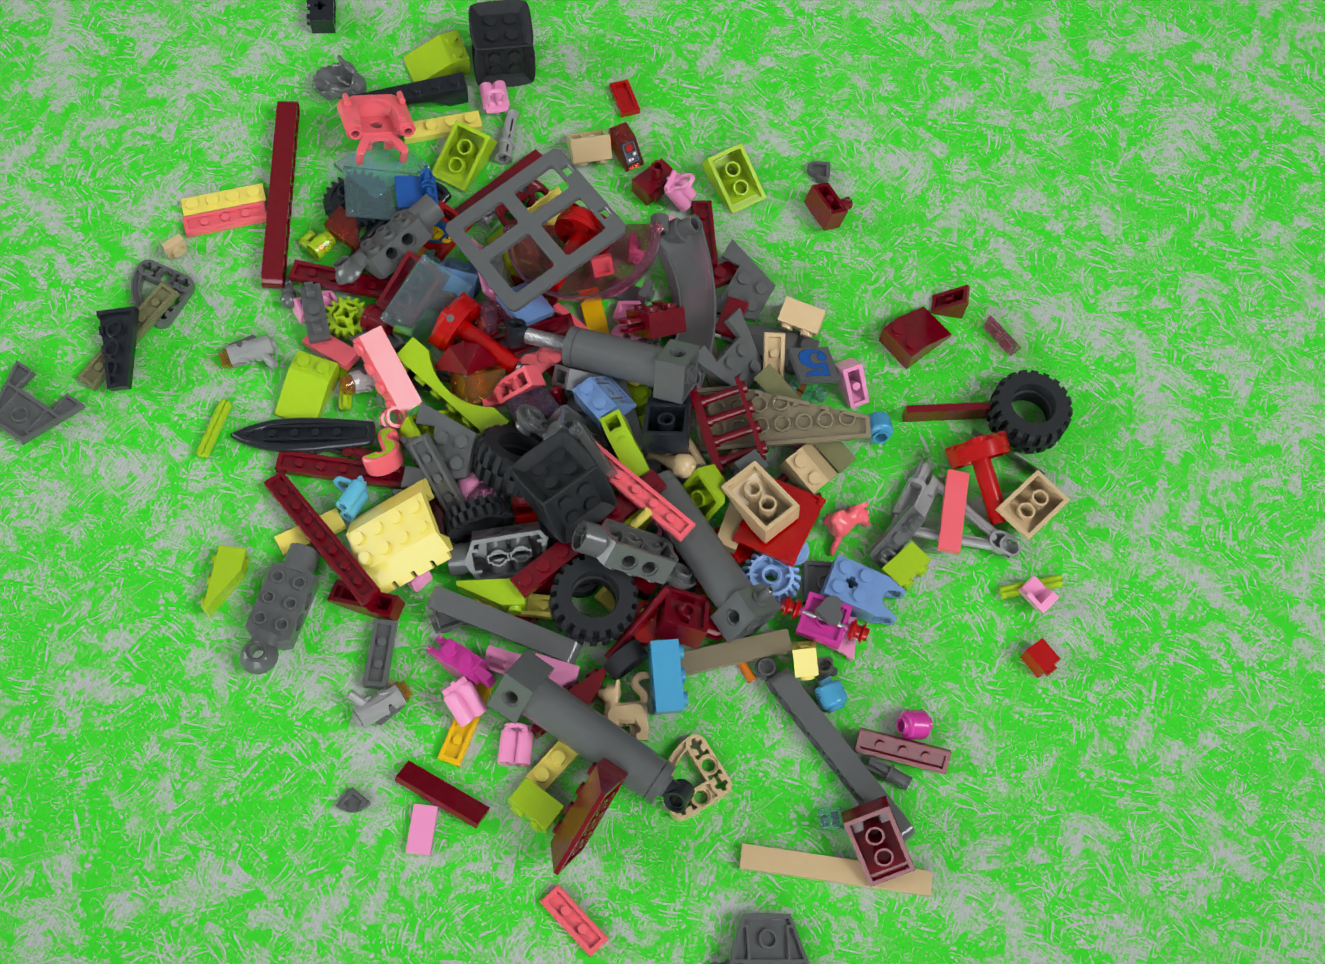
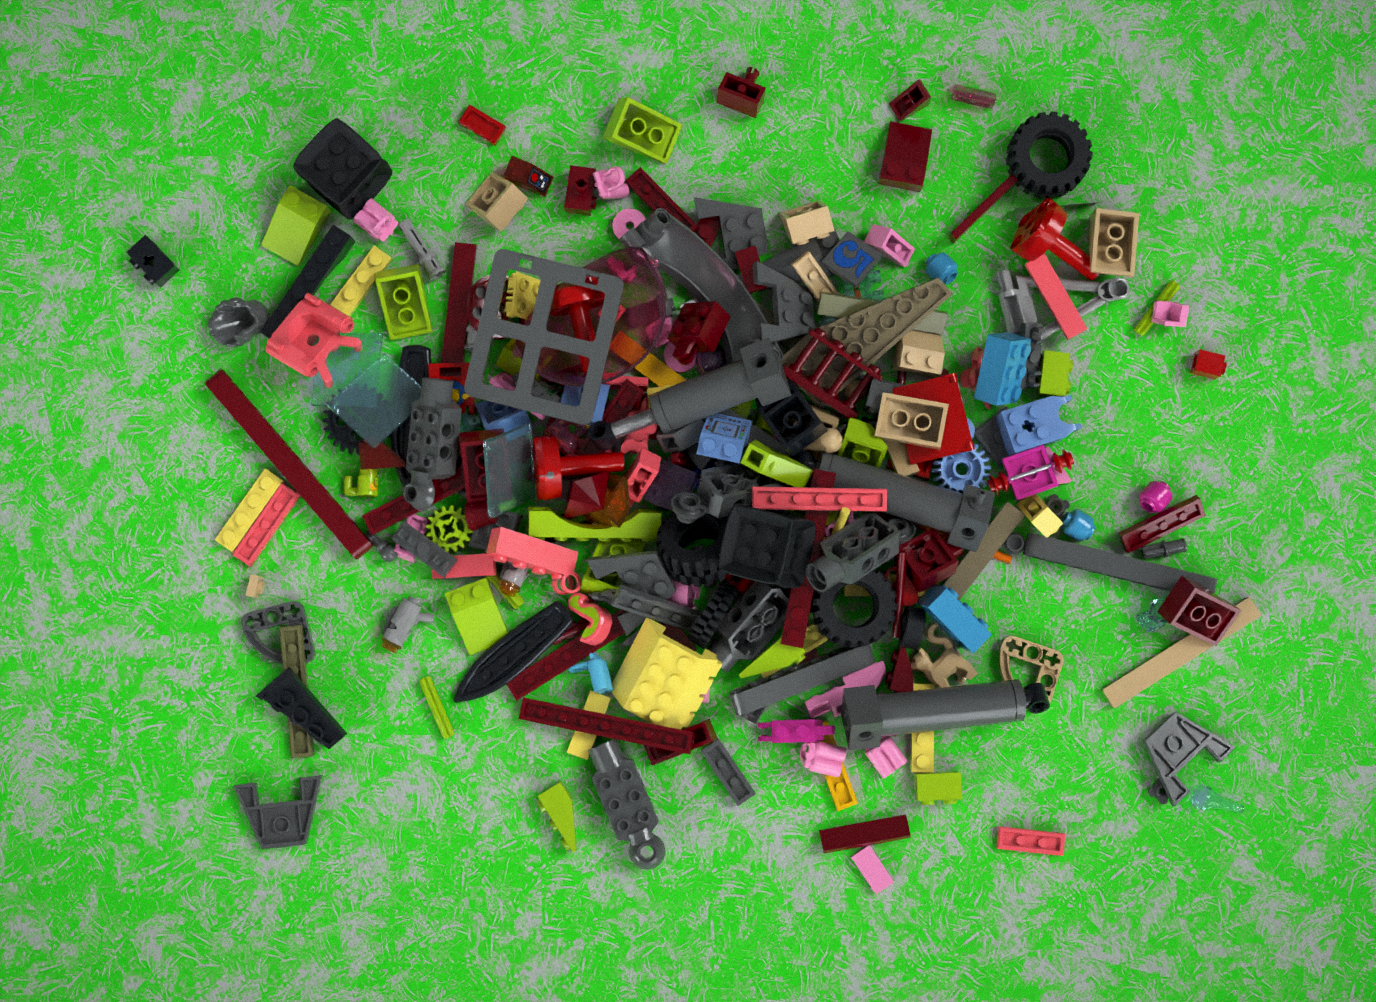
camera: 30 degrees left, 20 degrees up
dark grey tile [336,787,371,813] -> none
light grey piece [346,680,413,728] -> none
blue hinge [394,168,439,209] -> none
slope [550,757,628,875] -> none
dark grey hinge [569,422,618,479] -> none
dark grey tile [807,161,830,184] -> none
dark grey tile [814,596,843,626] -> none
none -> dark azure brick [974,332,1031,406]

